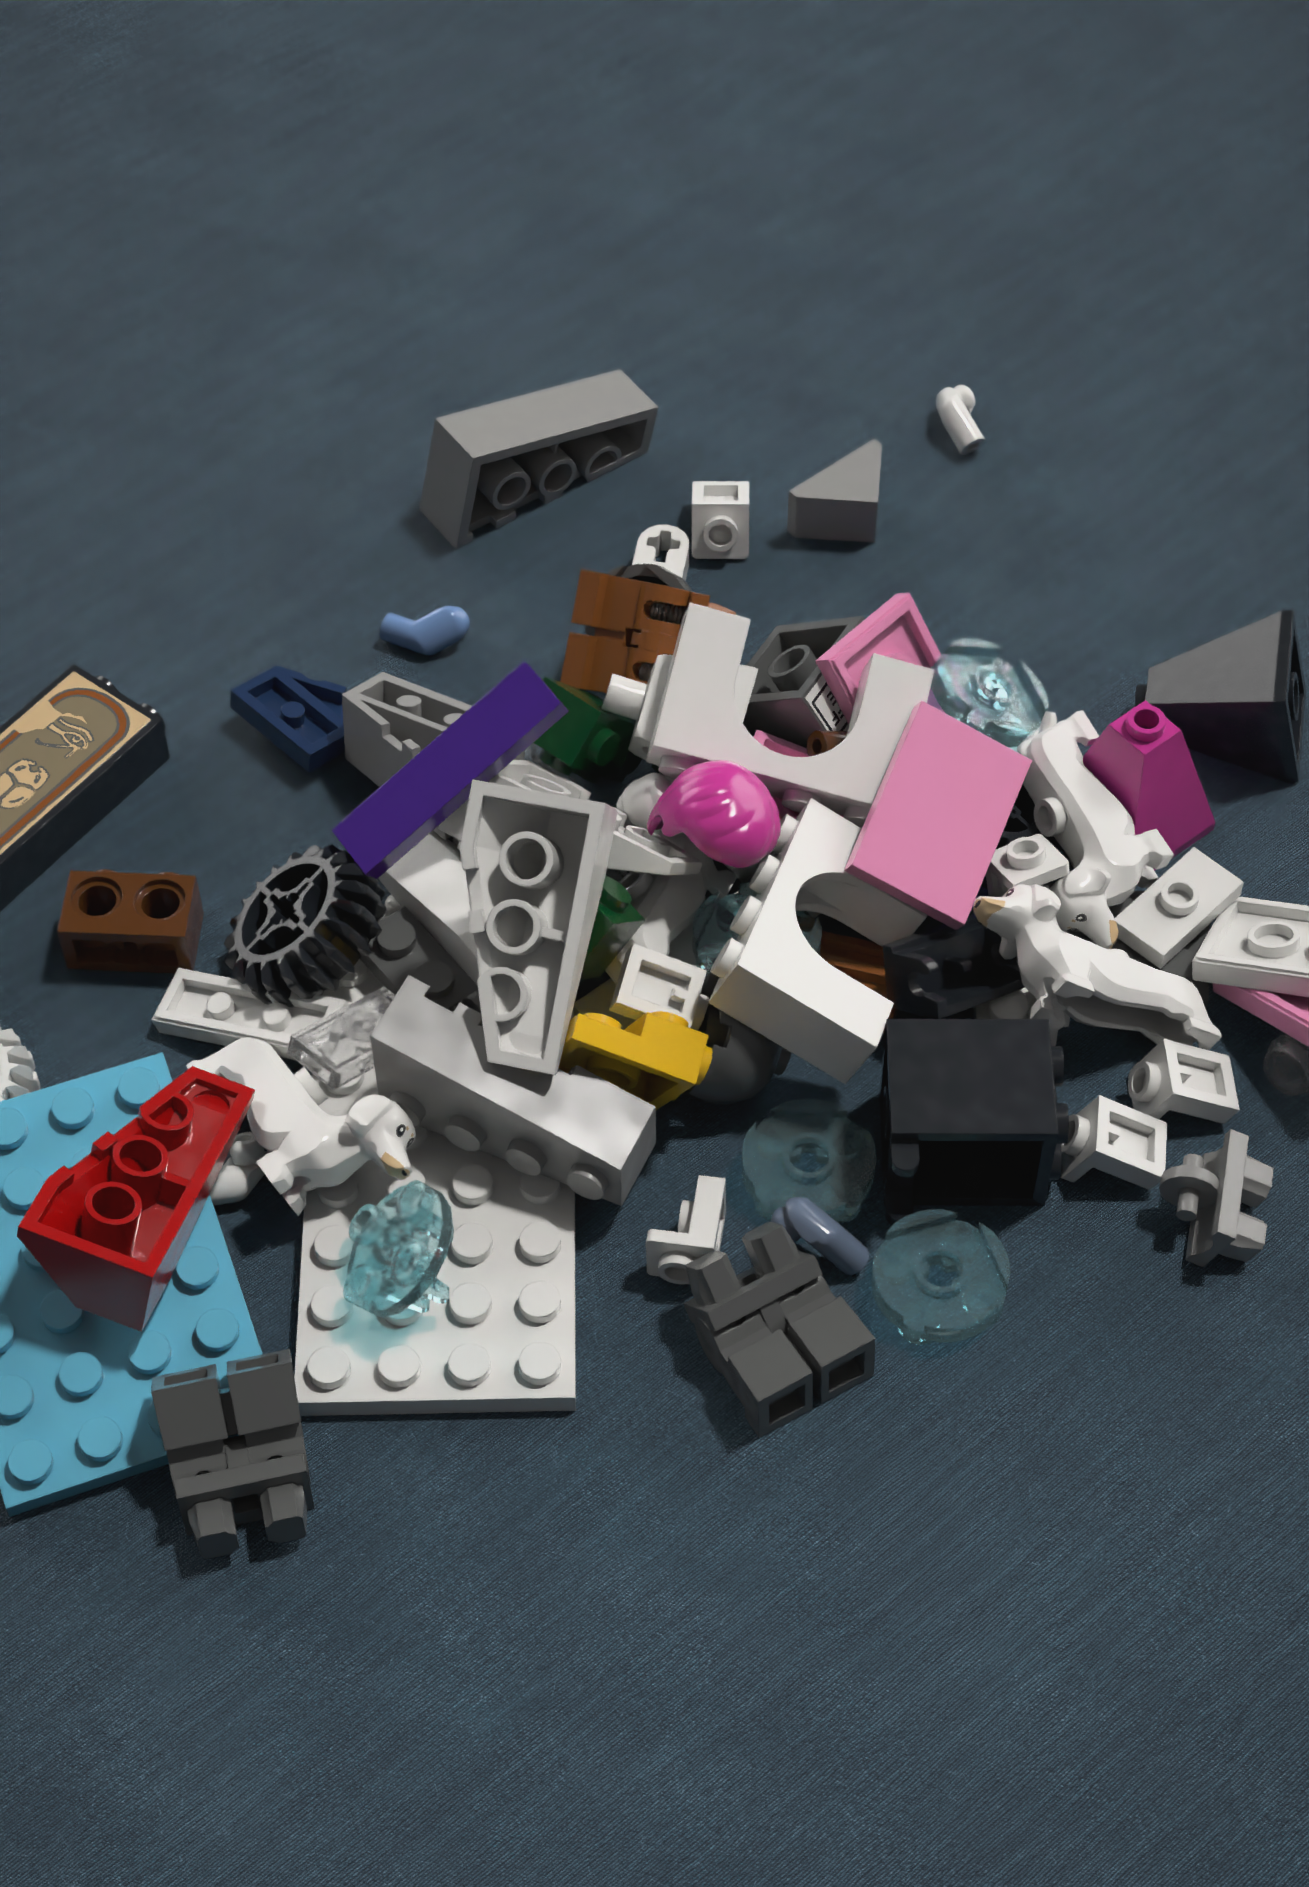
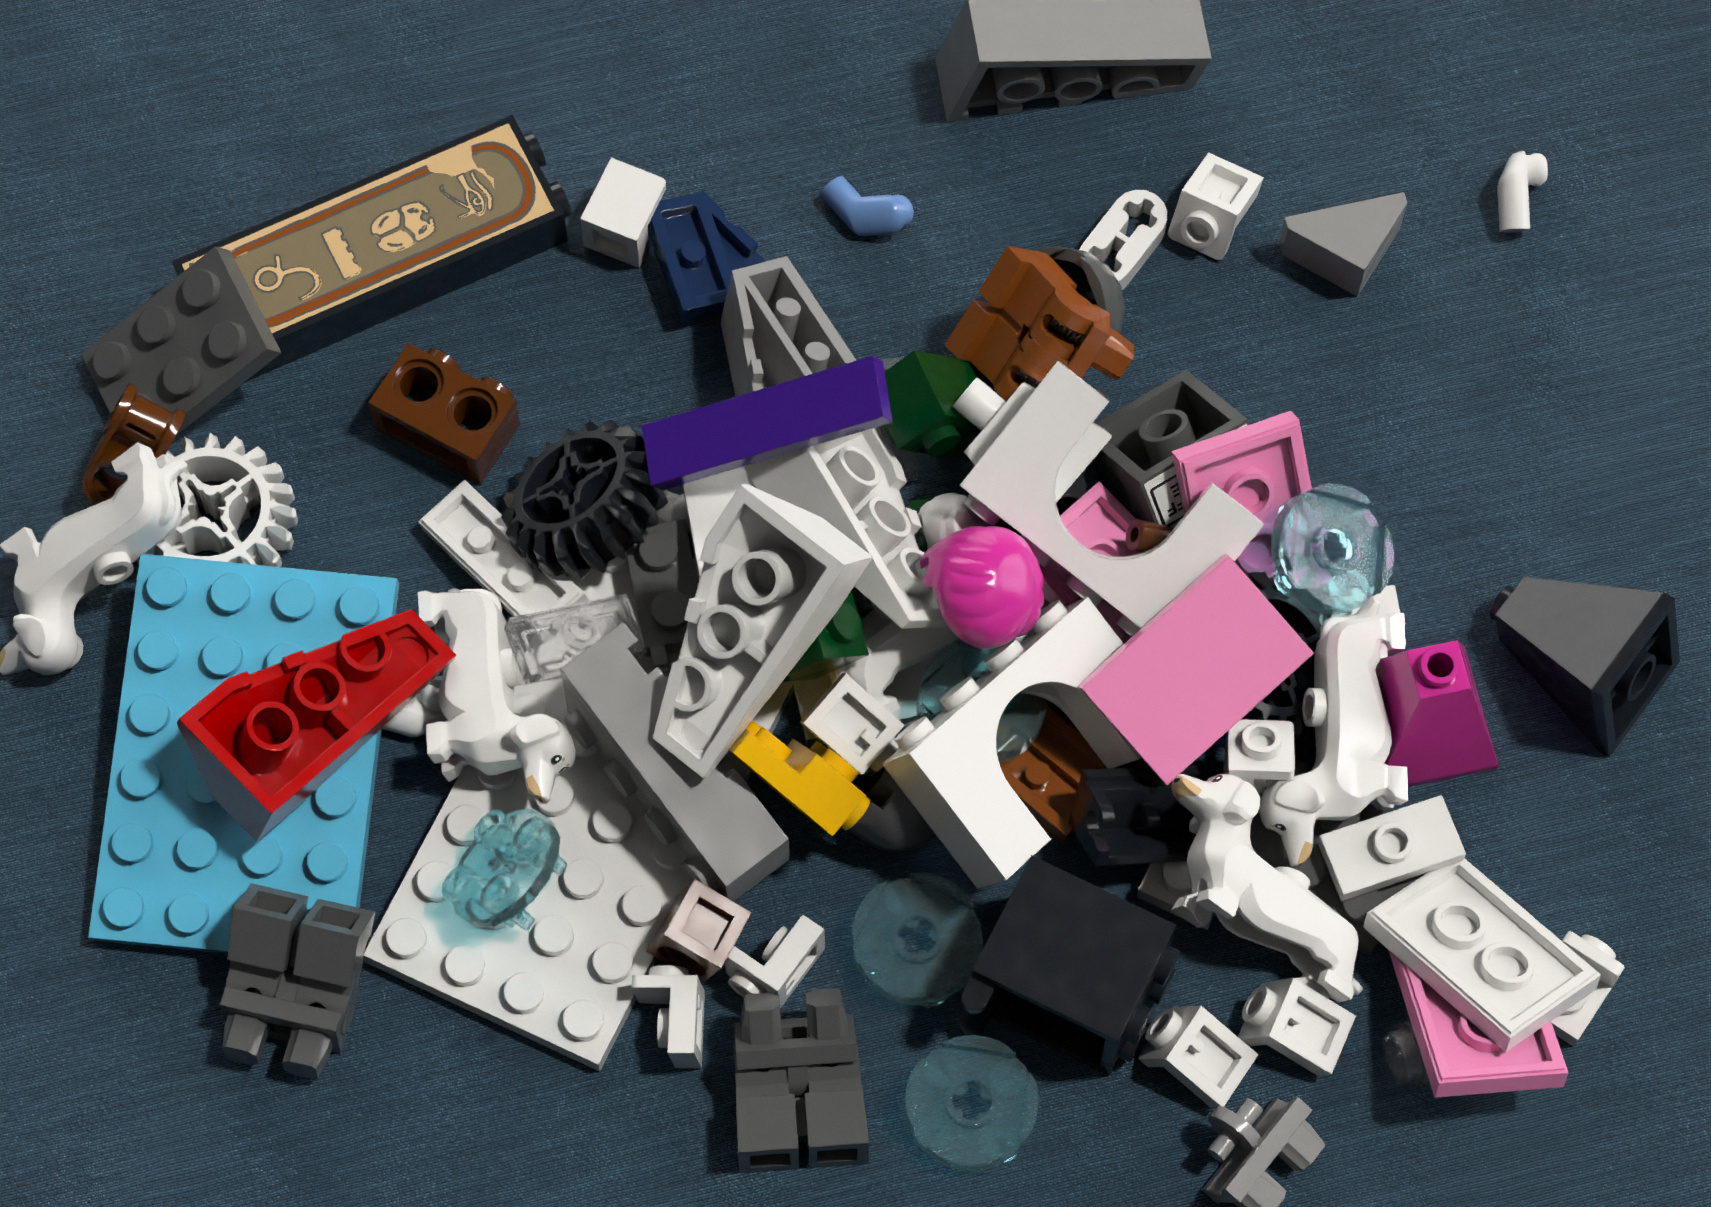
camera: 25 degrees right, 15 degrees up
sand blue arm [771,1197,869,1275] -> none
none -> white panel [580,158,666,268]
none -> white bracket [631,965,705,1069]
none -> brick [646,879,751,984]

